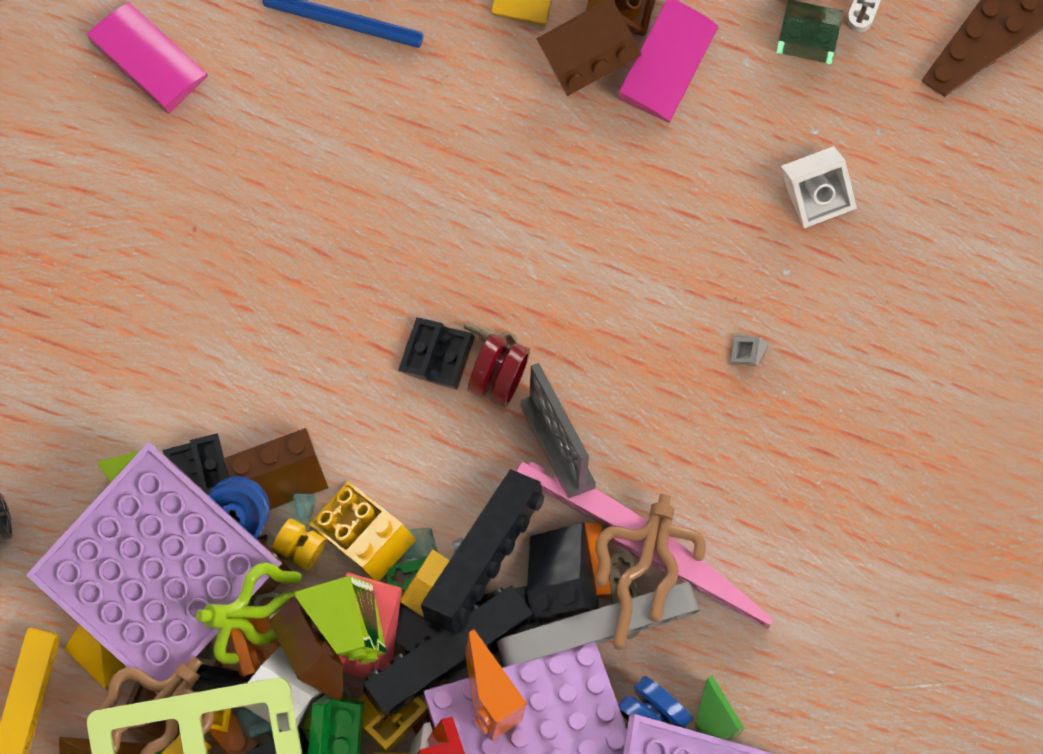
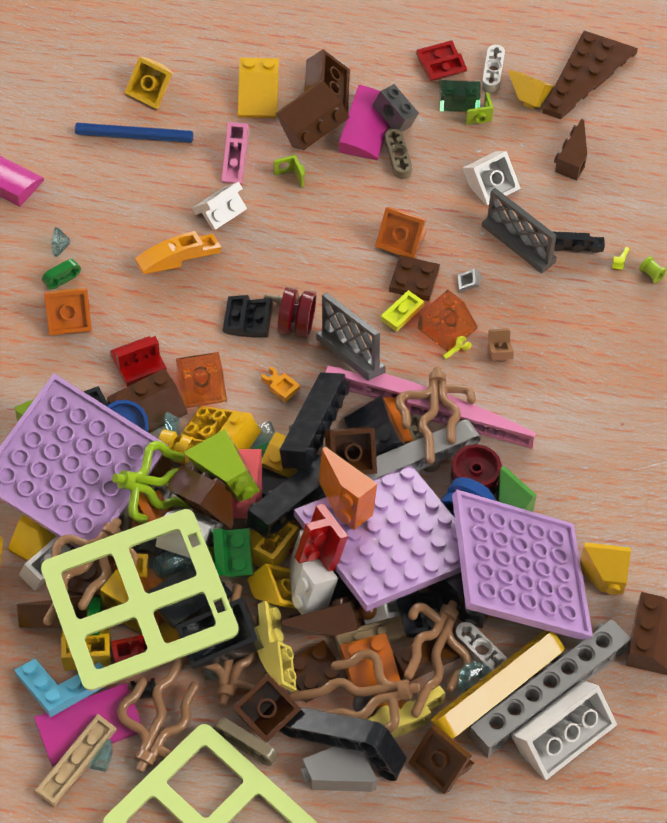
camera: 20 degrees left, 20 degrees down
none -> white slope [19,536,71,591]
none -> green beam [42,259,81,290]
none -> orange bracket [44,288,92,335]
none -> clear light blue slope [52,227,70,257]
none -> red bracket [110,336,167,387]
none -> light orange slope [135,231,221,275]
none -> clear orange slope [176,352,227,408]
none -> white bracket [192,182,247,230]
none -> bright pink slope [222,122,250,184]
none -> light orange plate [261,366,300,403]
none -> lime bracket [273,155,306,188]
none -> reddish brown slope [324,427,377,475]
none -> dark grey brick [373,84,419,132]
none -> orange bracket [375,206,427,258]
none -> neon yellow plate [381,290,424,332]
none -> dark tan beam [385,129,412,179]
none -> reddish brown plate [389,255,440,301]
none -> clear orange slope [418,290,478,352]
none -> neon yellow hand [443,336,472,359]
none -> dark red wheel [450,444,502,495]
none -> lime bracket [466,92,494,125]
none -> dark grey fence [482,188,557,273]
none -> medium nougat bracket [488,328,514,362]
none -> yellow slope [508,70,554,109]
none -> black hinge [546,231,605,253]
none -> reddish brown slope [554,119,587,181]
none -> neon yellow hand [612,247,630,270]
none -> lime bush [639,256,667,283]

